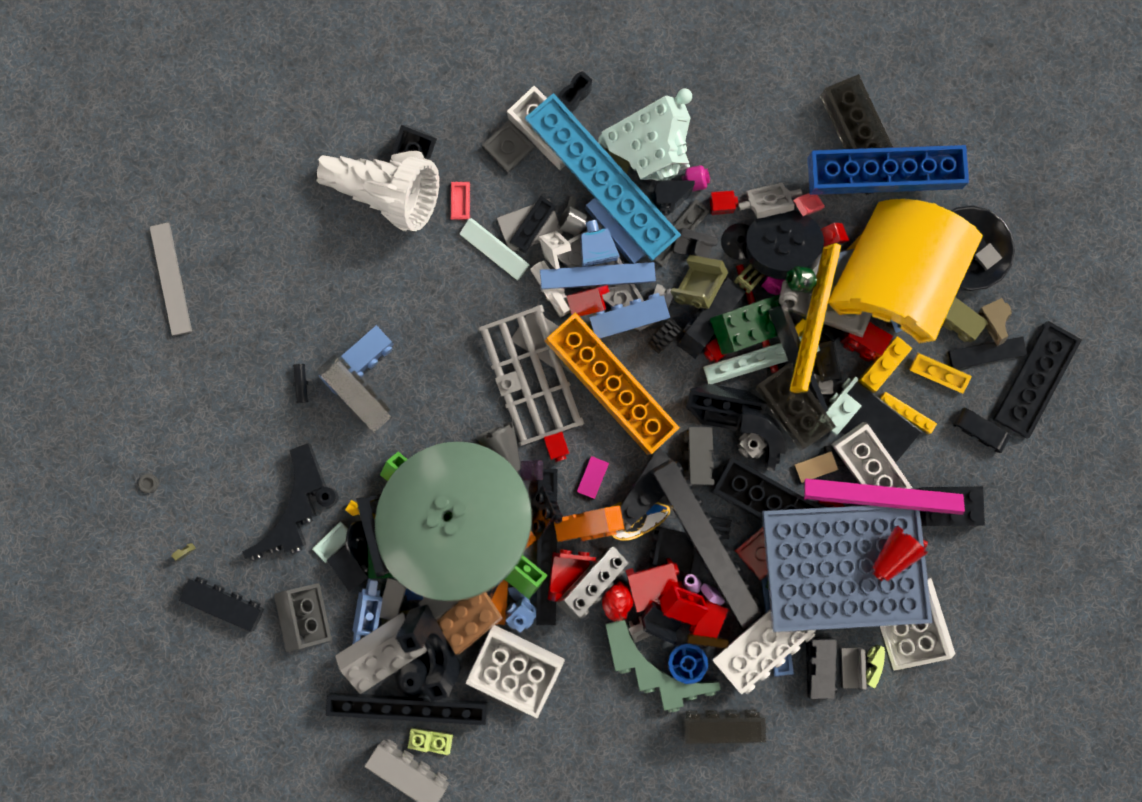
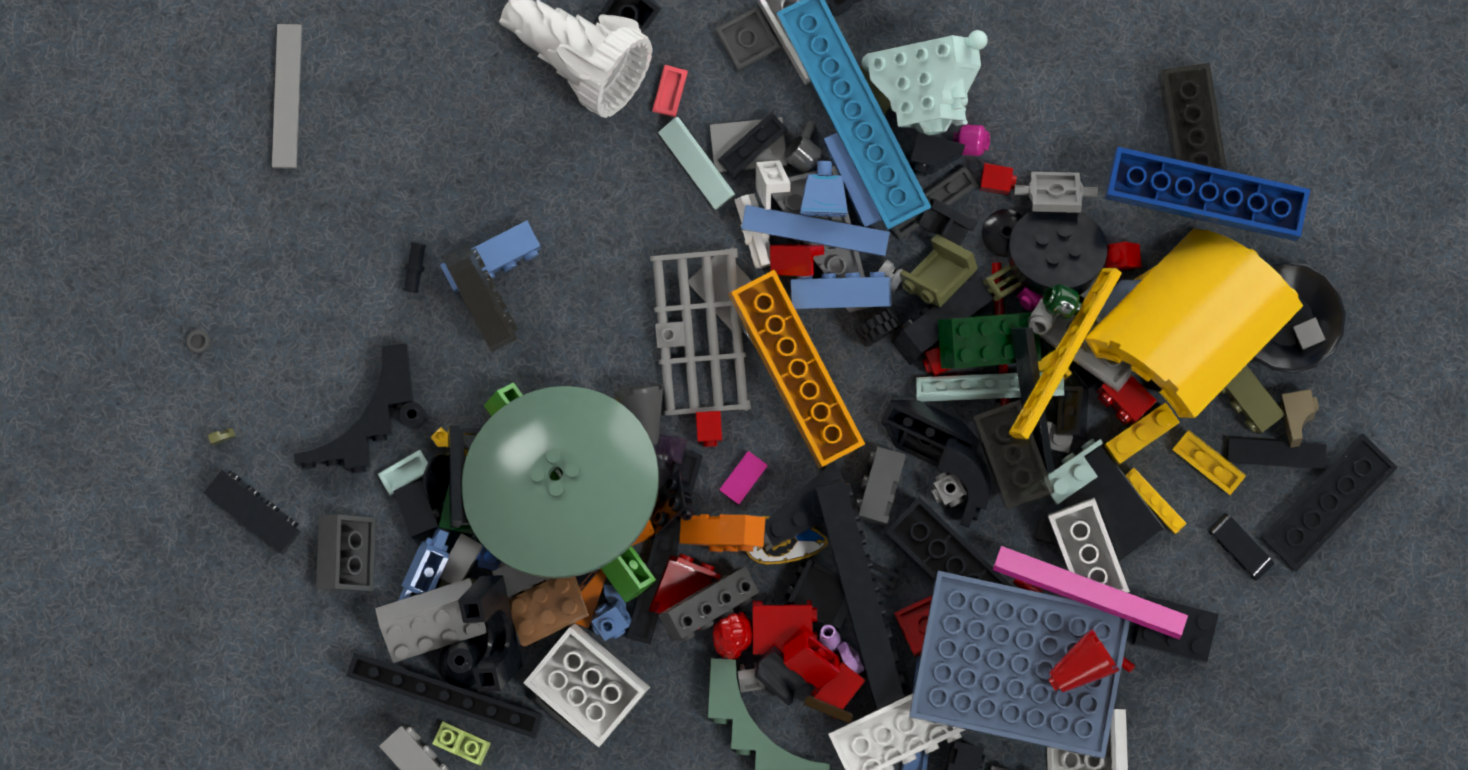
camera: 15 degrees right, 0 degrees up
blue cylinder [668,643,708,684] -> none
coral tile [793,193,825,216] -> none
tan tile [795,451,839,483] -> none

